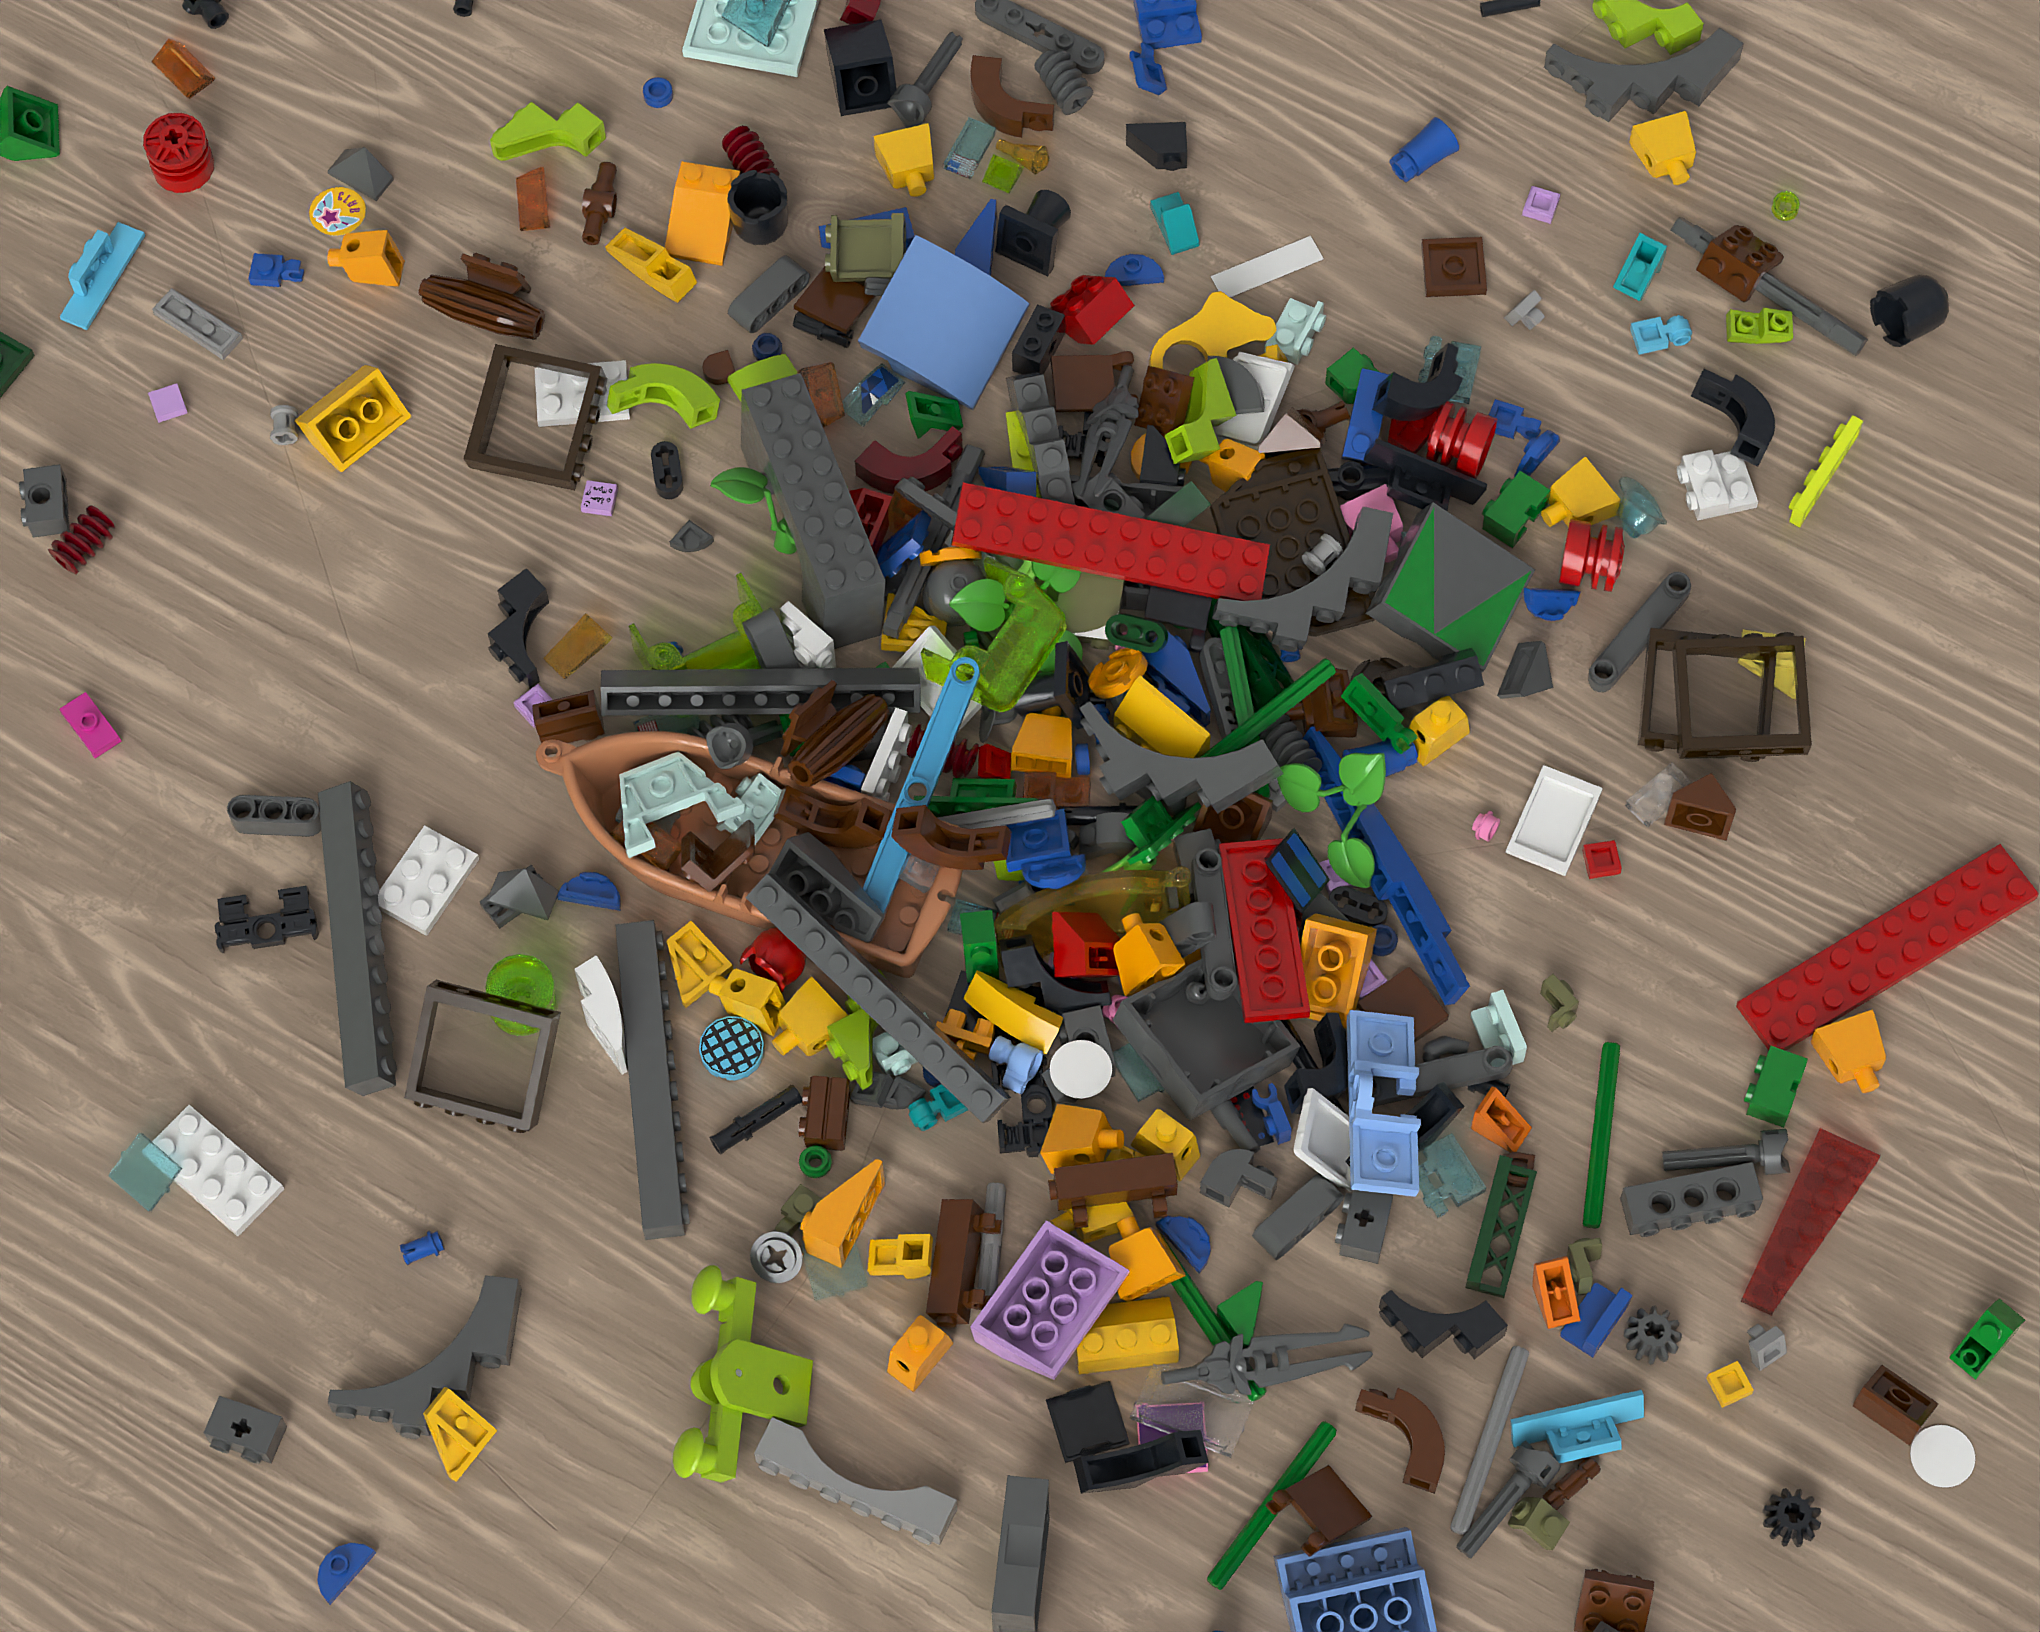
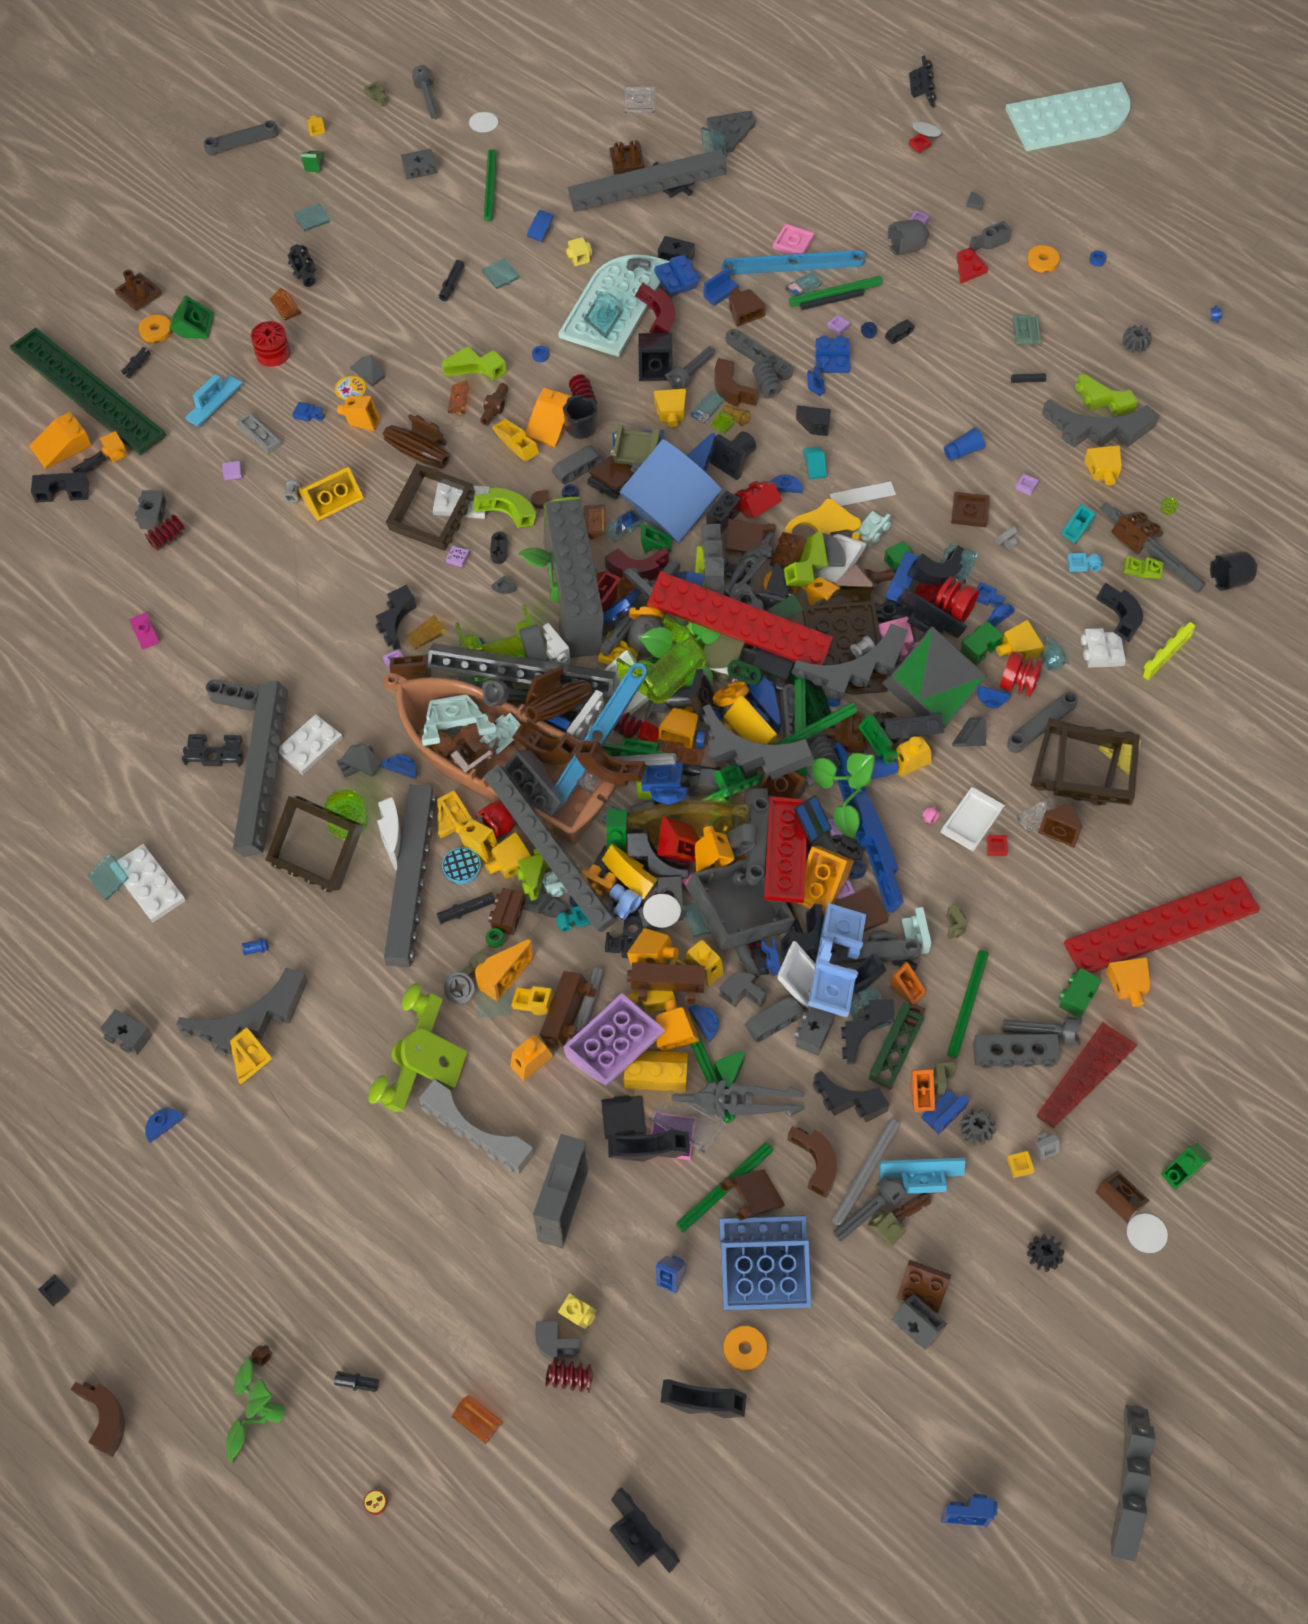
camera: 10 degrees right, 5 degrees down
none -> black arch [841,999,895,1065]

